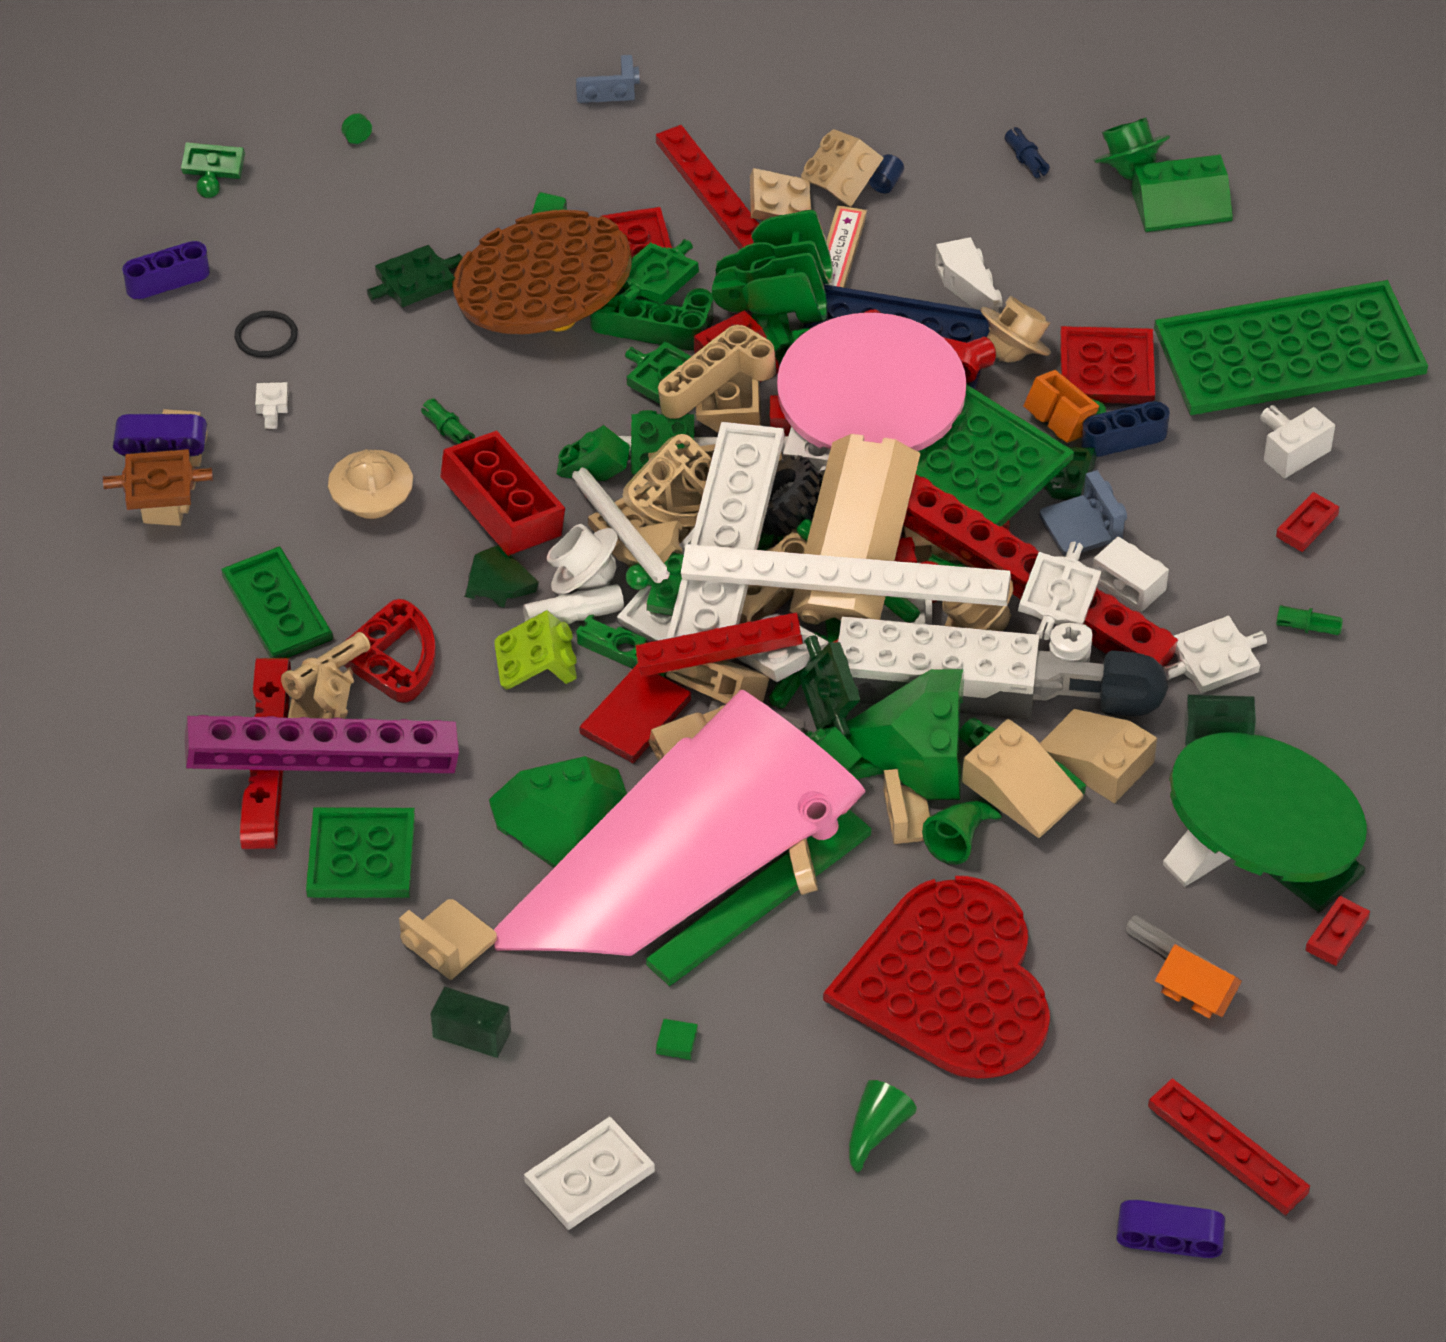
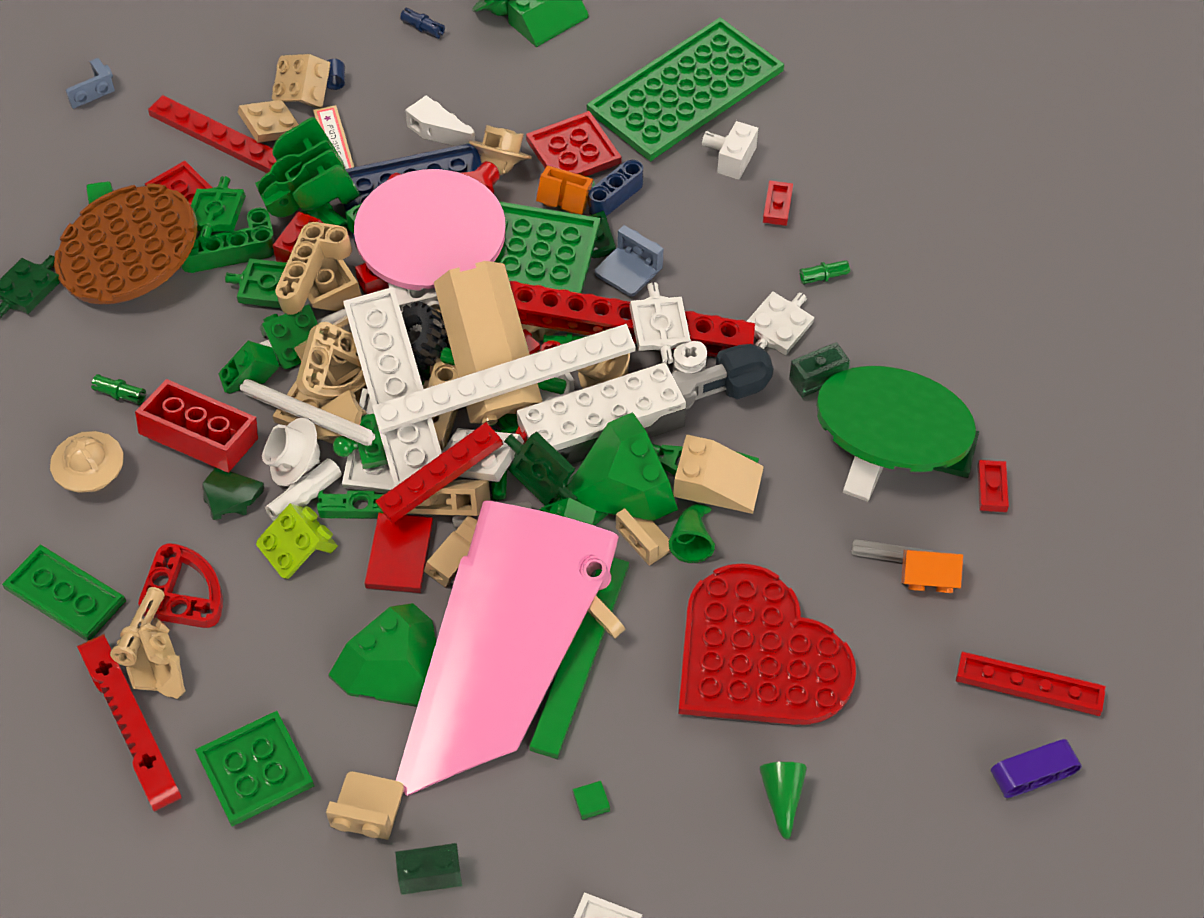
camera: 30 degrees left, 5 degrees up
magenta brick [184,715,459,773] -> none
tan slope [1040,709,1157,803] -> none
white brick [1093,537,1169,612] -> none

